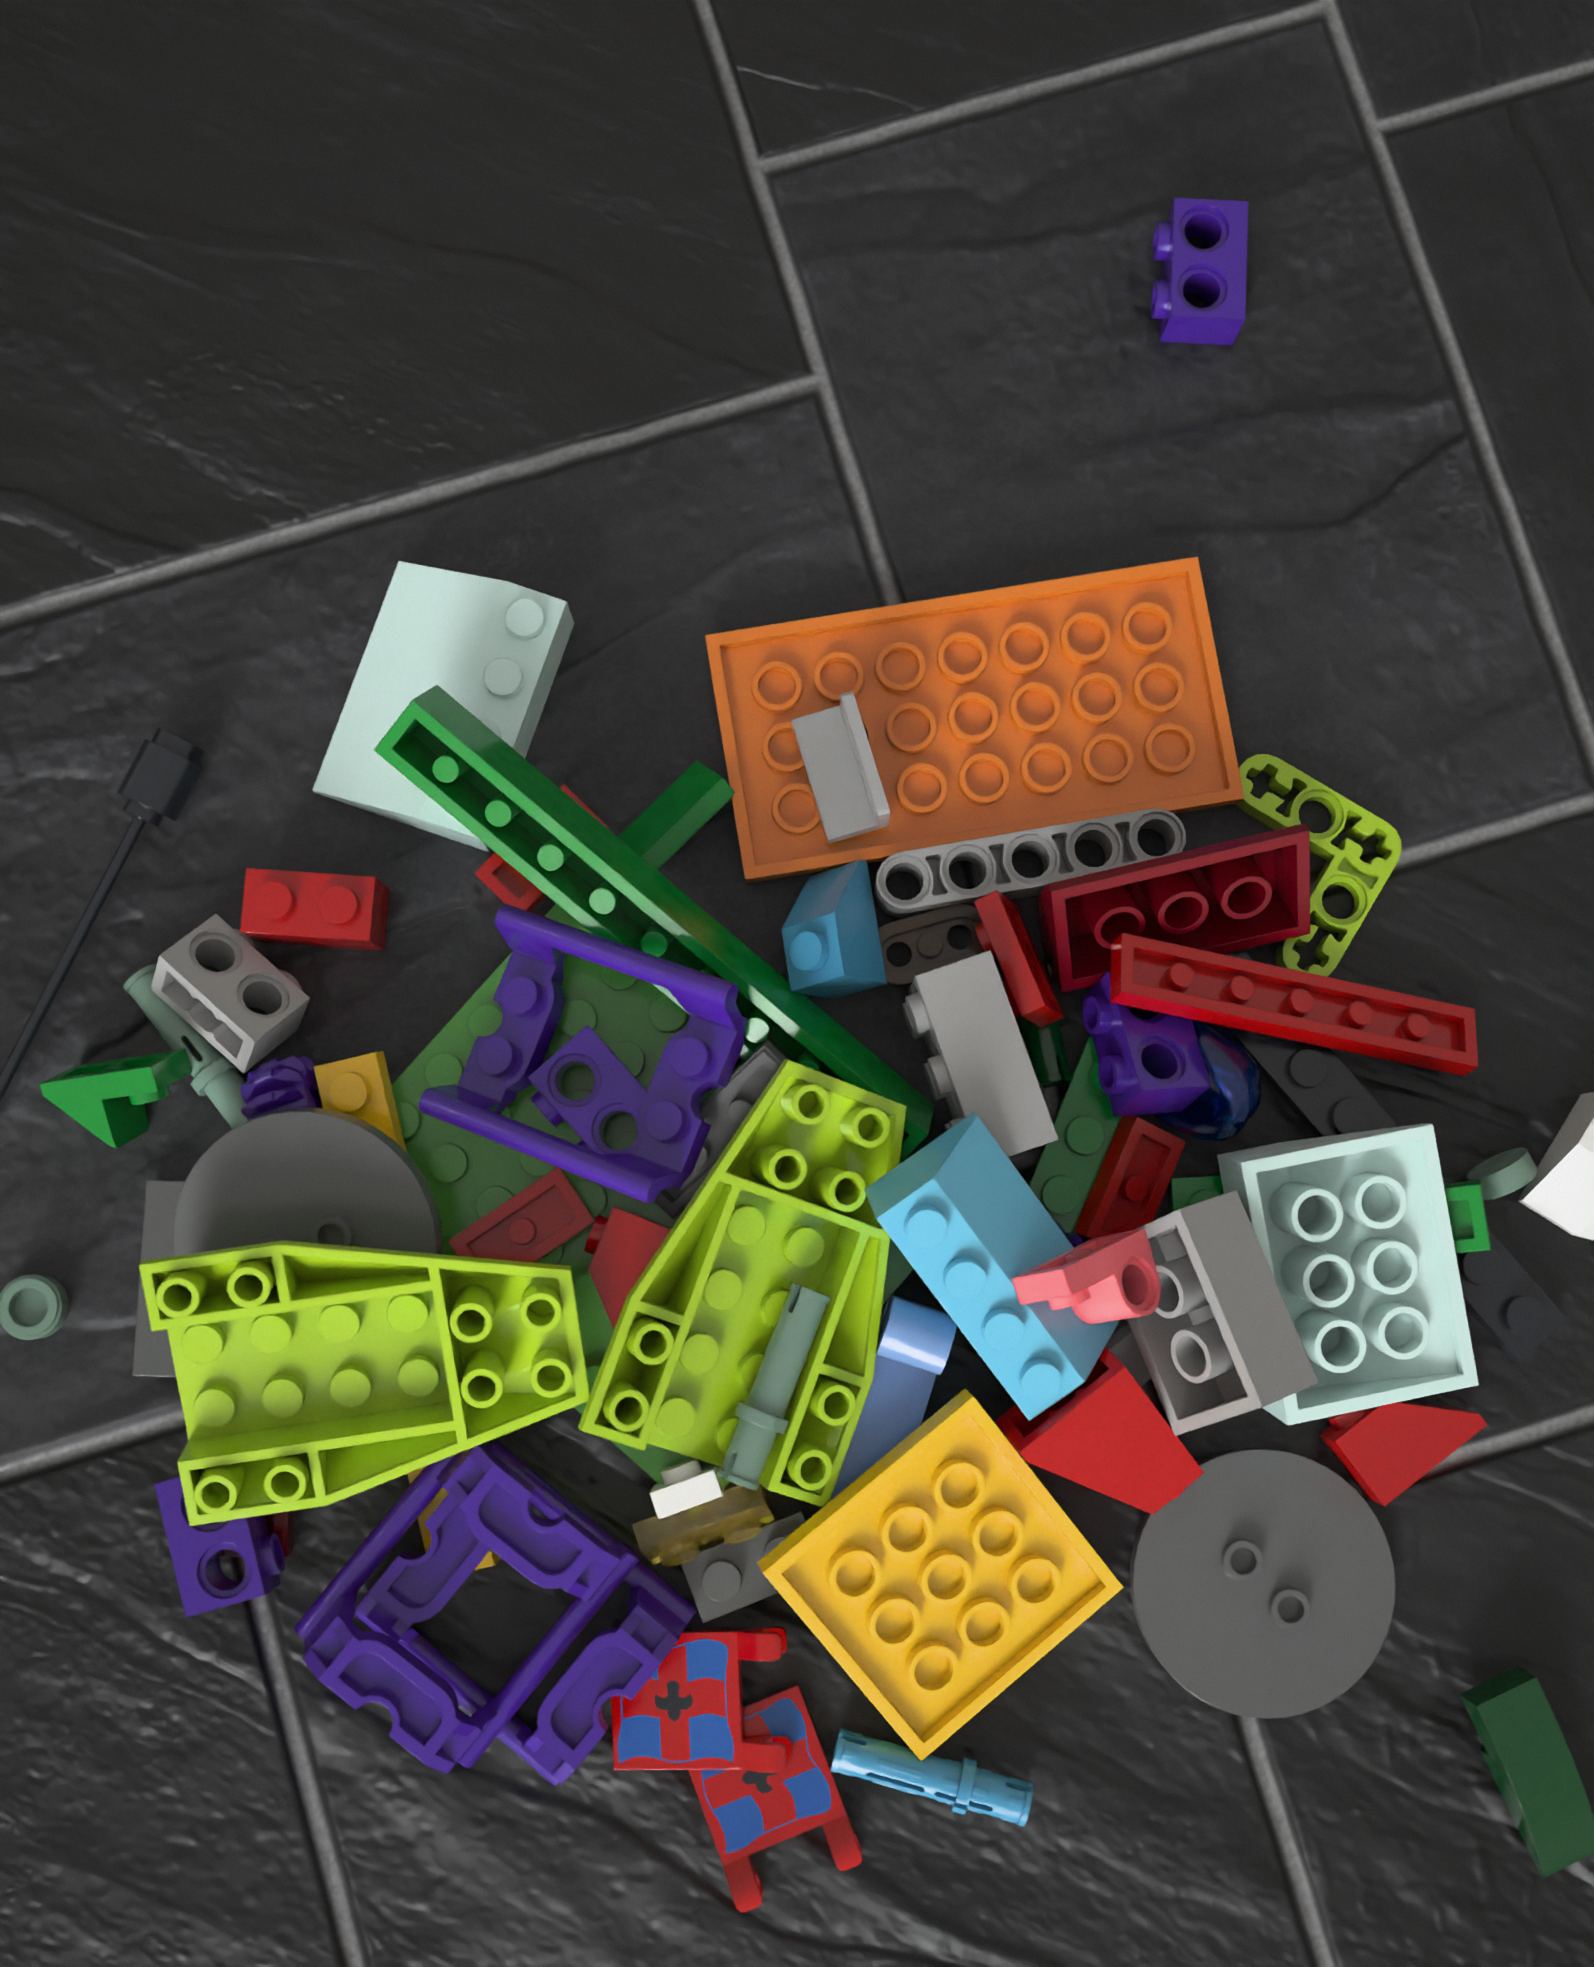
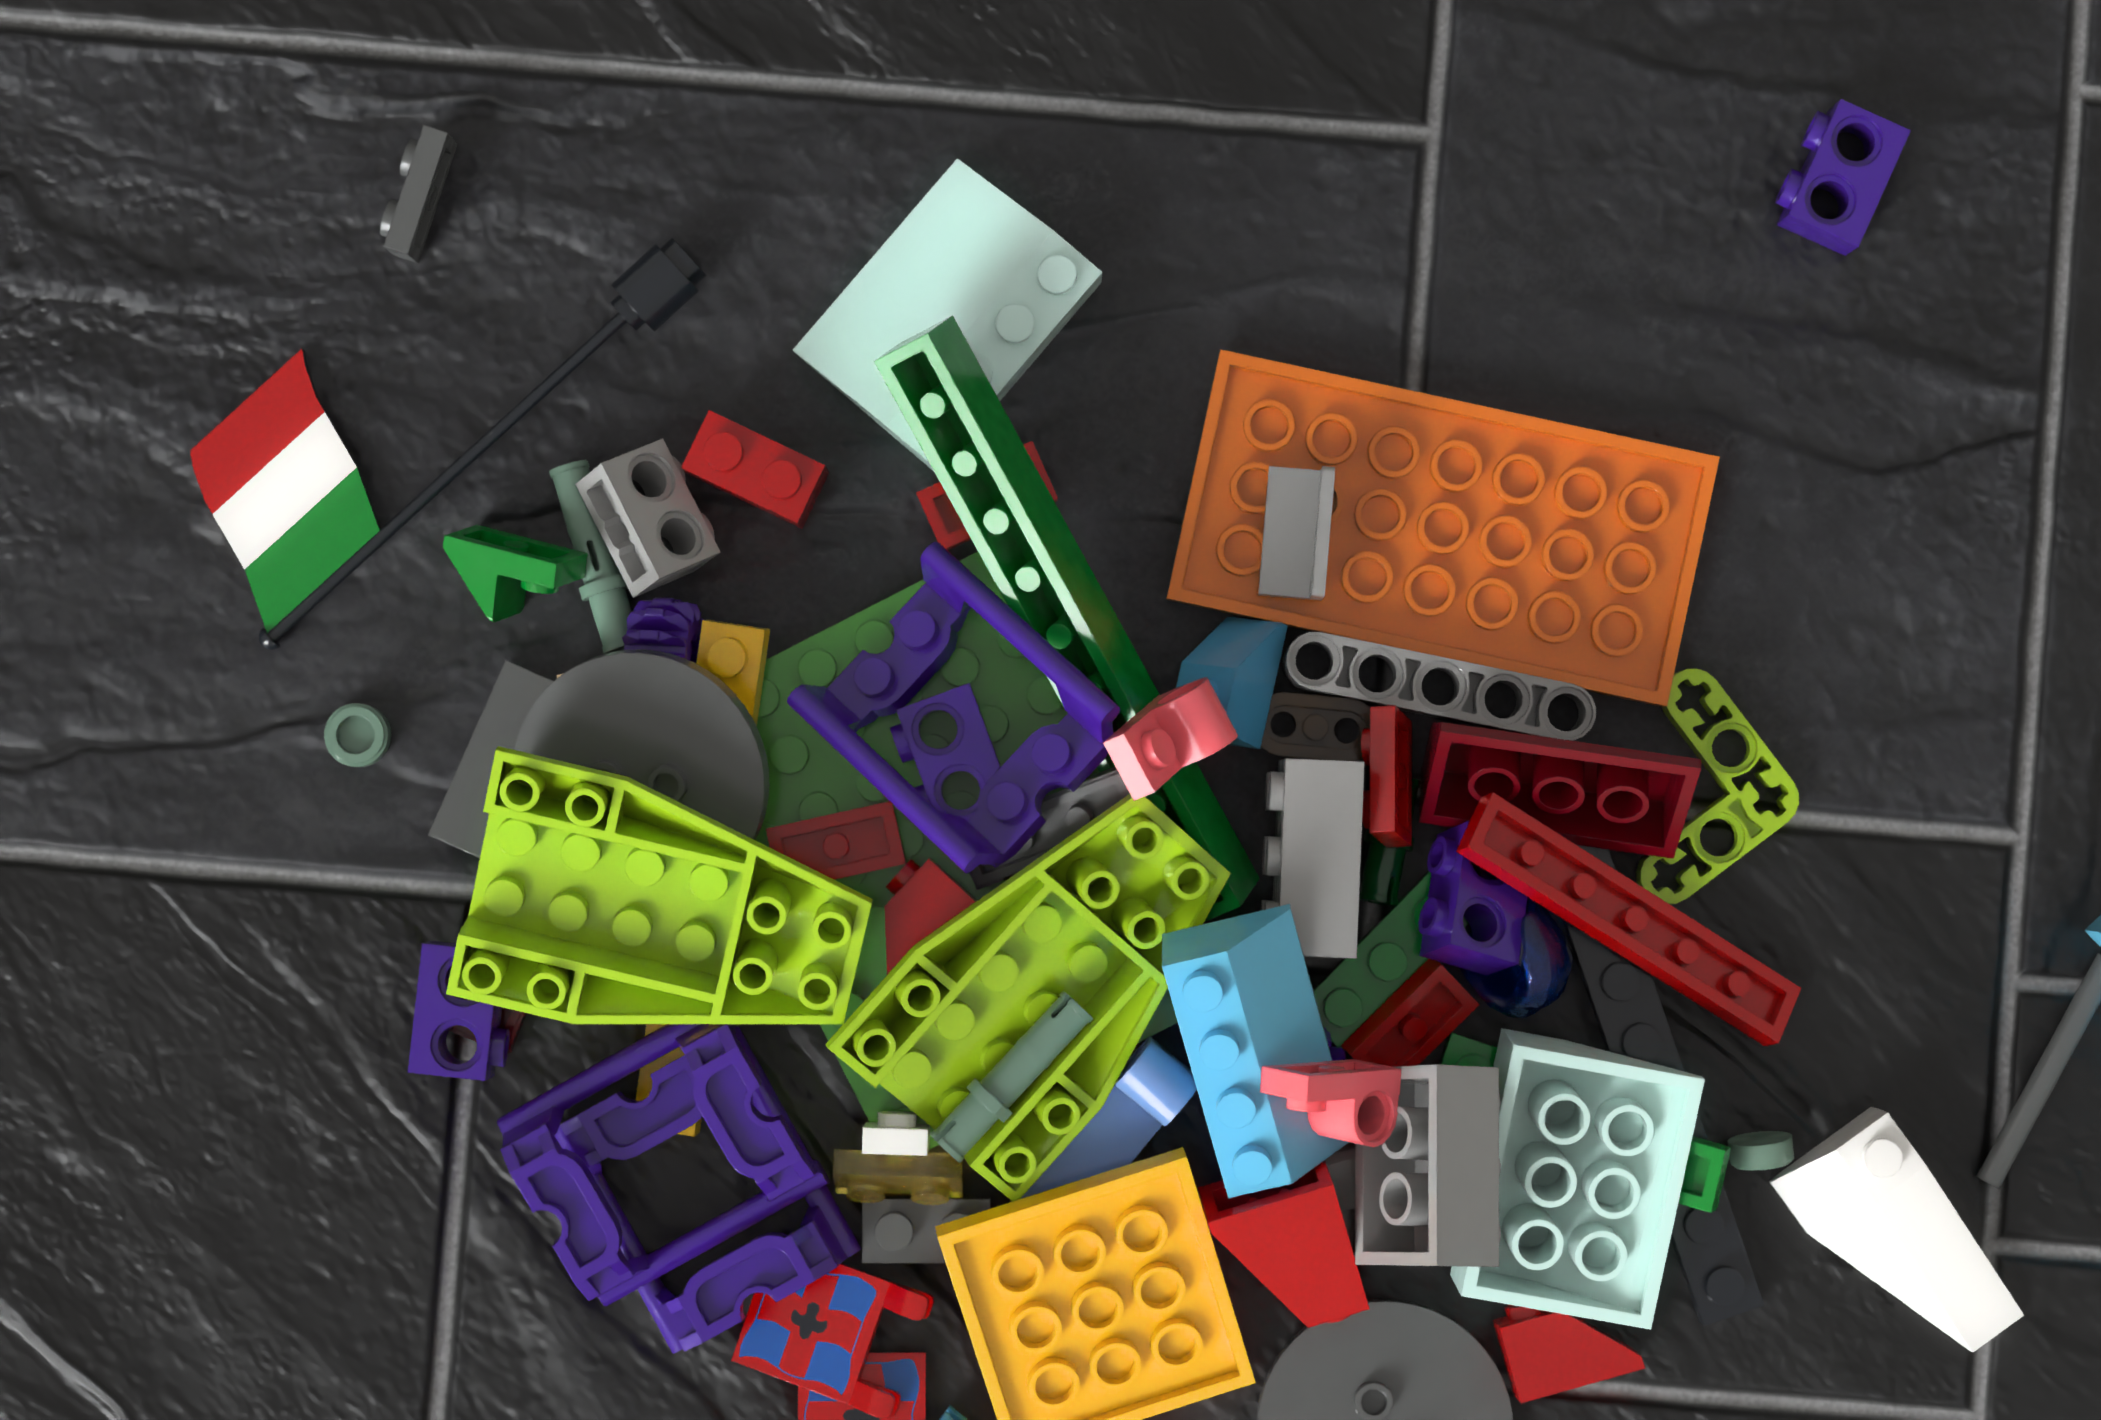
camera: 25 degrees right, 5 degrees up
green tile [618,760,735,870] -> none
none -> coral plate [1103,677,1238,801]

